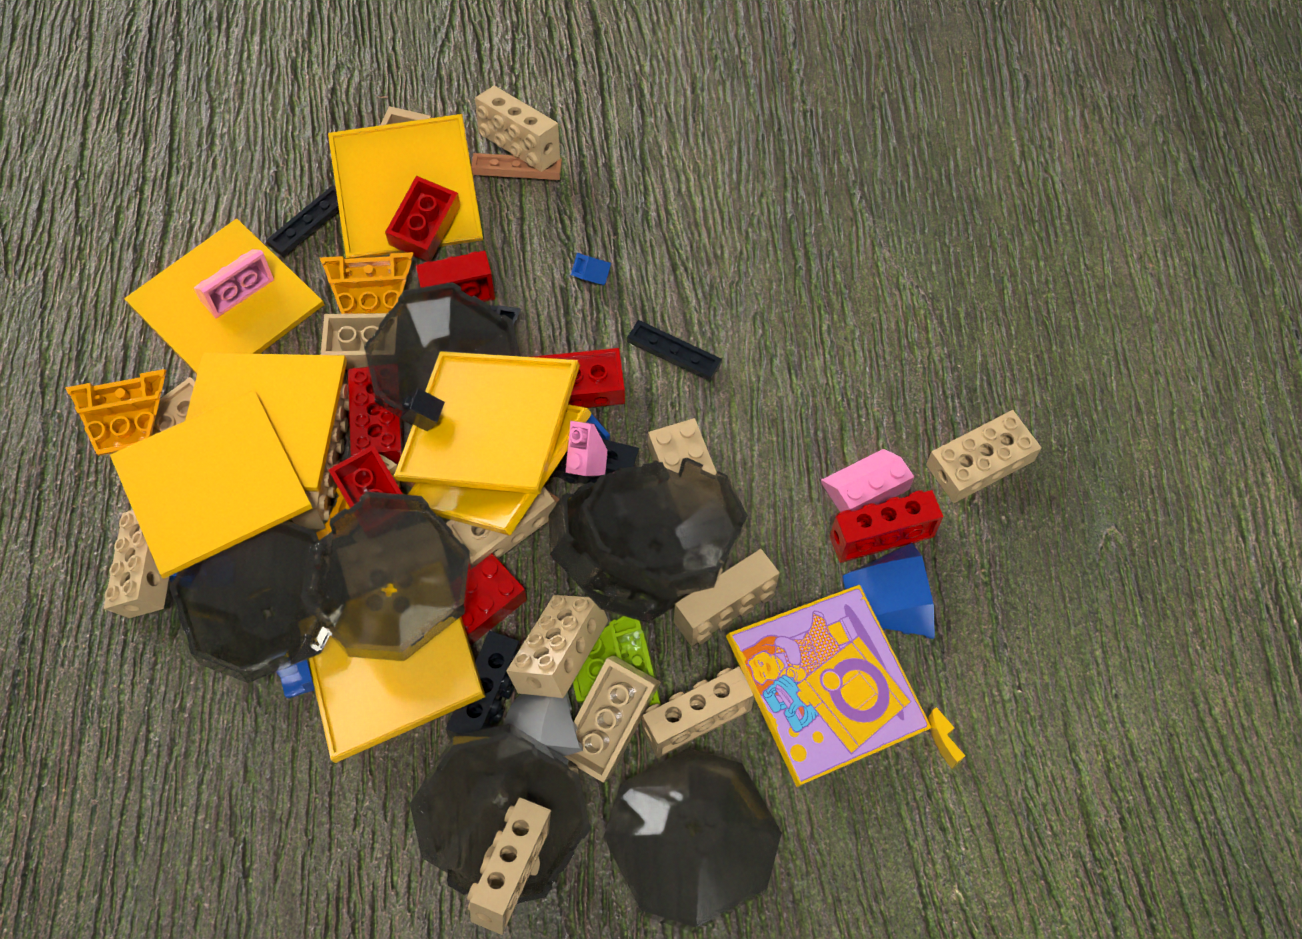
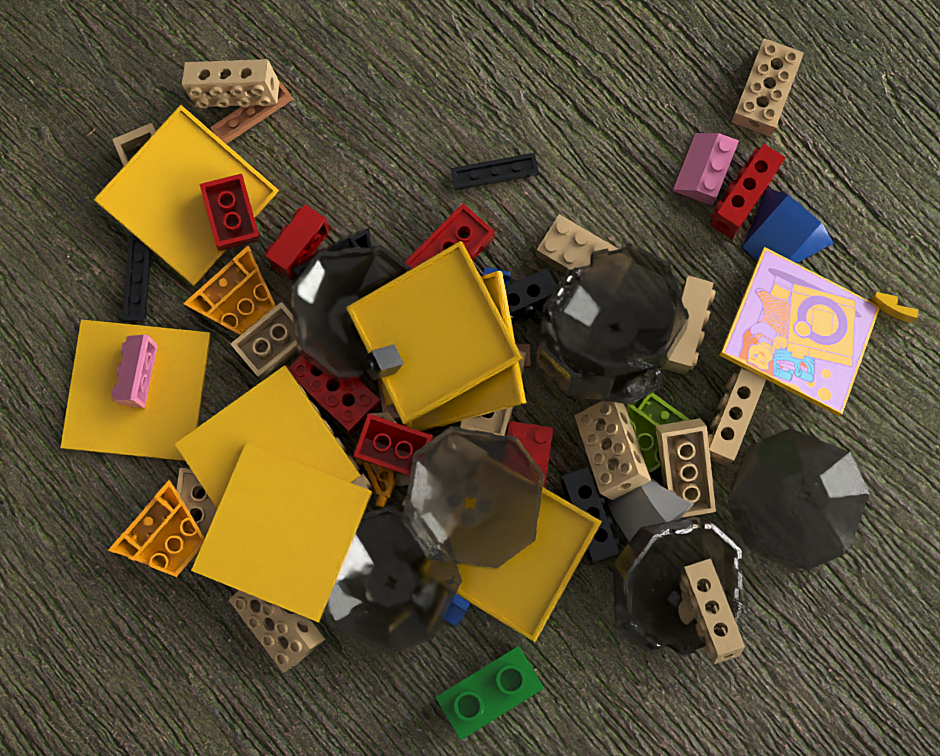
camera: 35 degrees left, 15 degrees up
bright pink slope [566,421,607,476] -> none
blue panel [571,253,611,285] -> none
none -> green brick [435,646,544,740]

